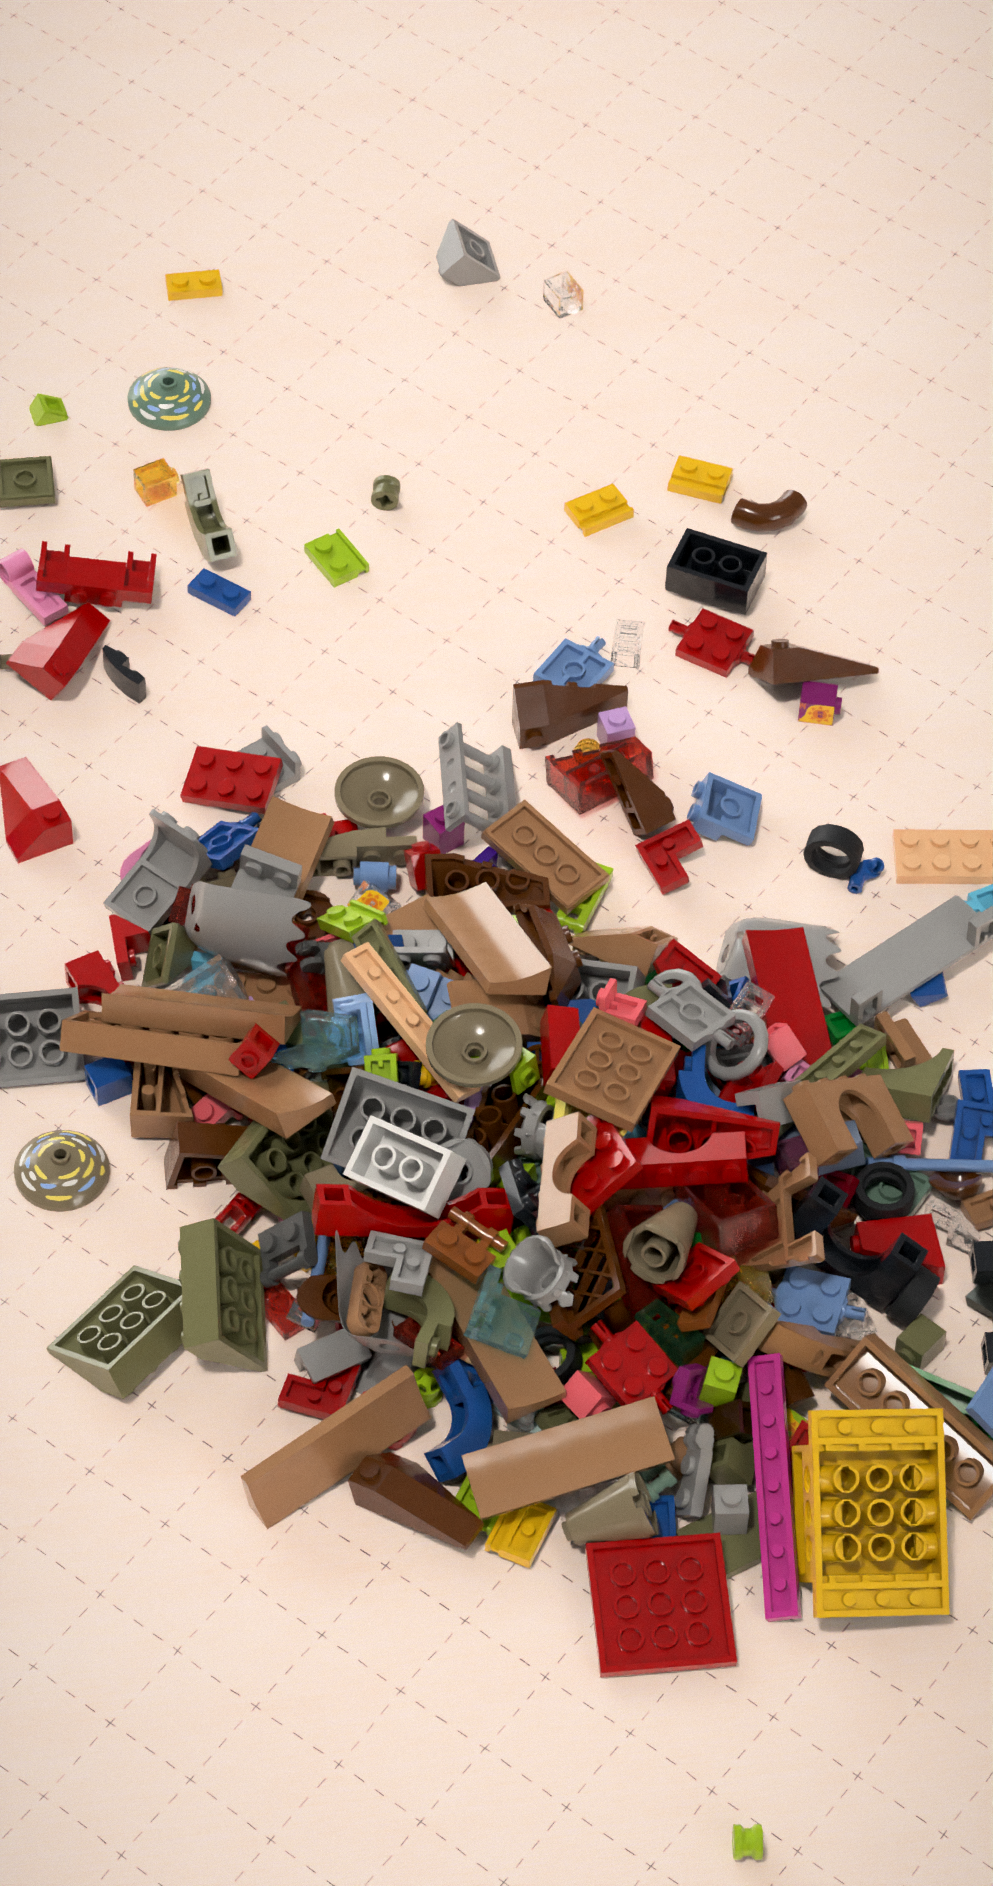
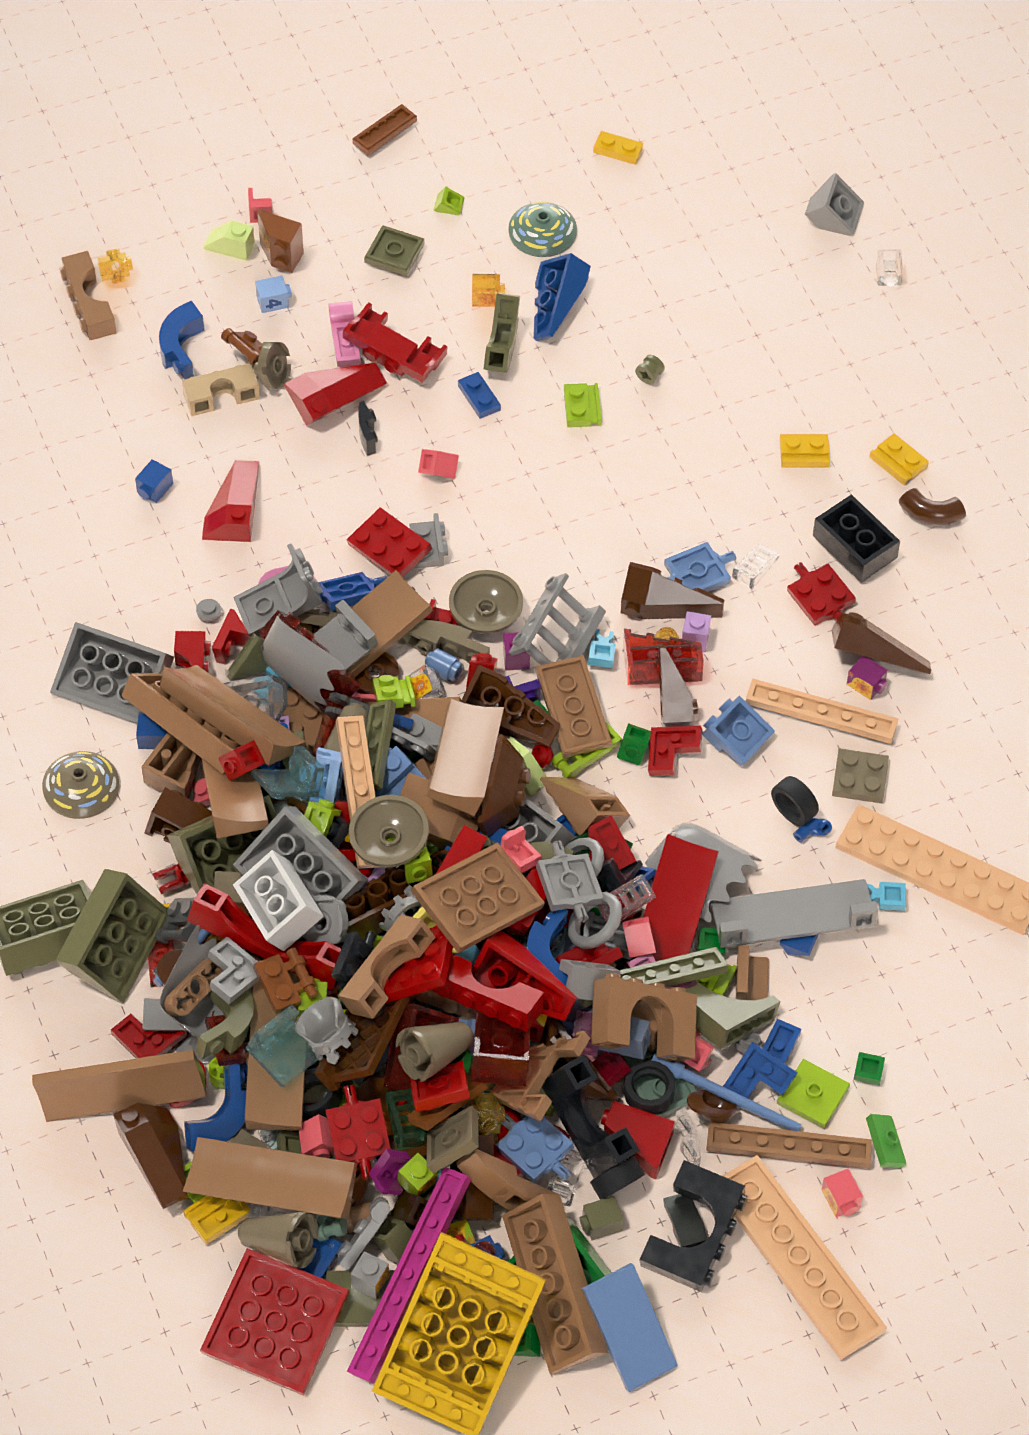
camera: 30 degrees right, 5 degrees up
none -> light grey plate [196,599,221,623]
none -> coral panel [418,449,459,479]
none -> blue wedge [533,253,591,341]
none -> medium azure plate [588,629,616,668]
none -> green bracket [617,723,651,765]
none -> light nougat plate [746,679,899,744]
none -> dark tan plate [832,748,889,804]

